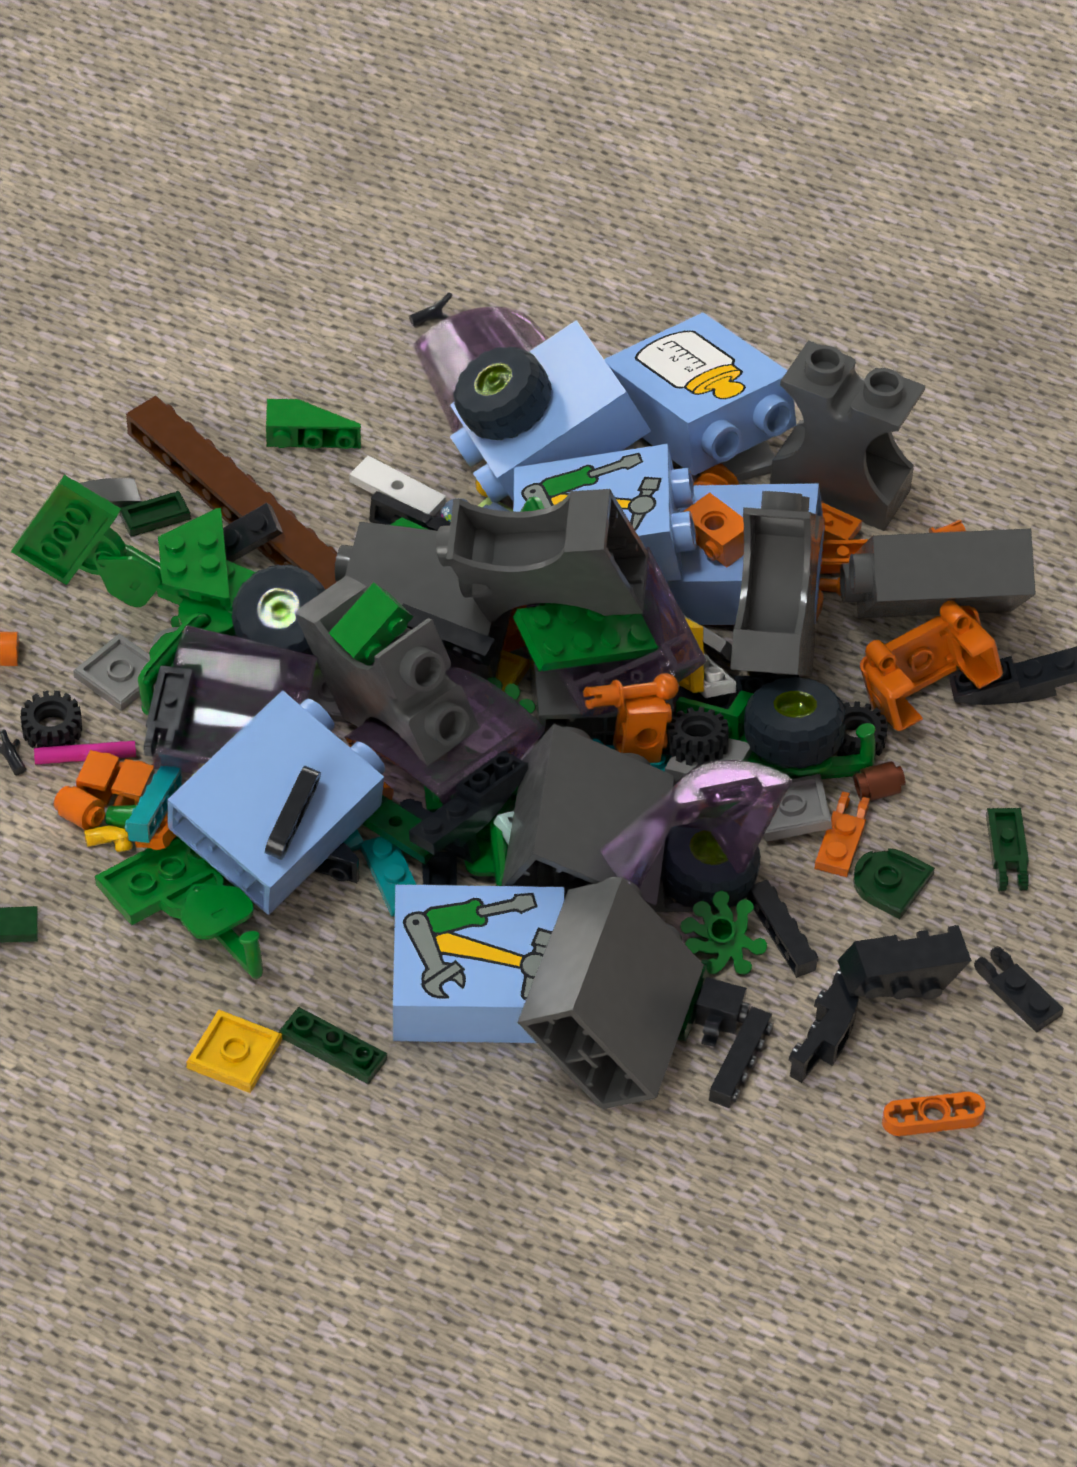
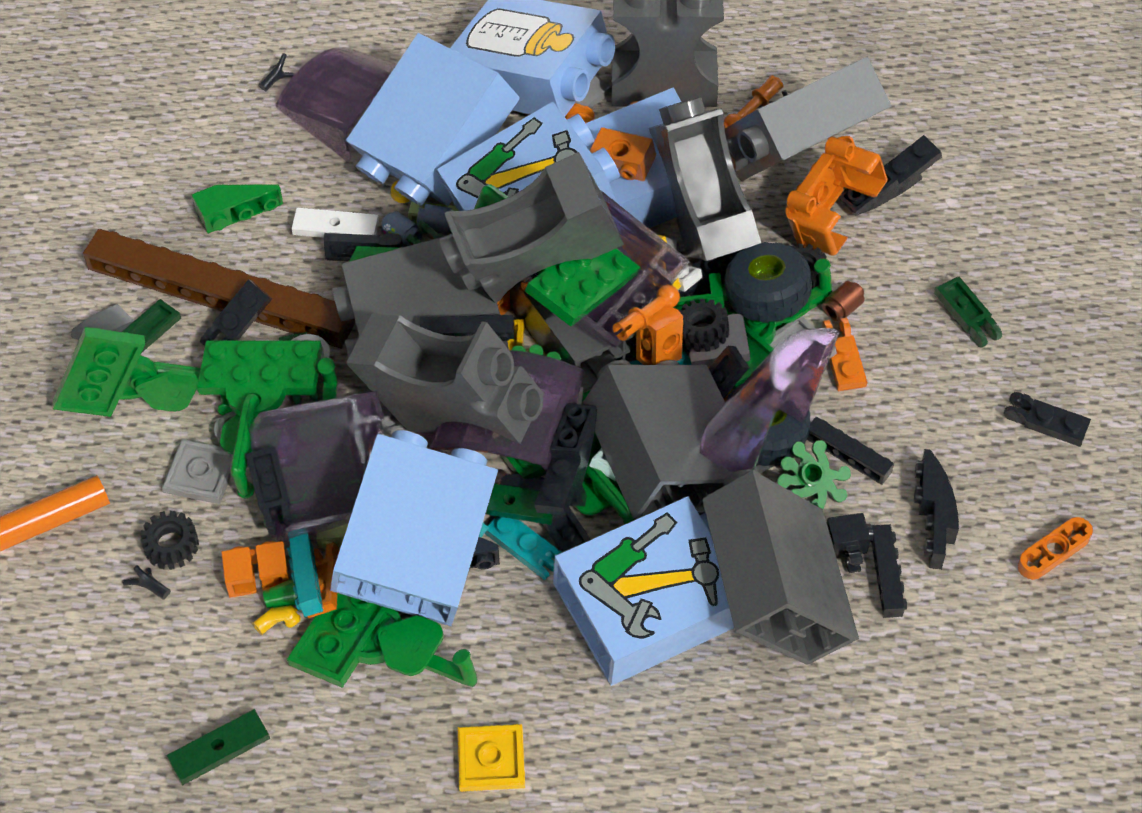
camera: 25 degrees left, 5 degrees up
dark pink piece [34,740,136,765] -> none
orange brick [54,786,105,830] -> none
green wing [158,508,231,607] -> none
black wheel [231,565,325,667] -> none
black beam [265,766,321,860] -> none
dark green tile [279,1007,387,1084] -> none
green brick [329,582,414,666] -> none
black wheel [453,346,552,440] -> none
black wedge [837,925,972,1000] -> none
dark green tile [853,848,935,920] -> none

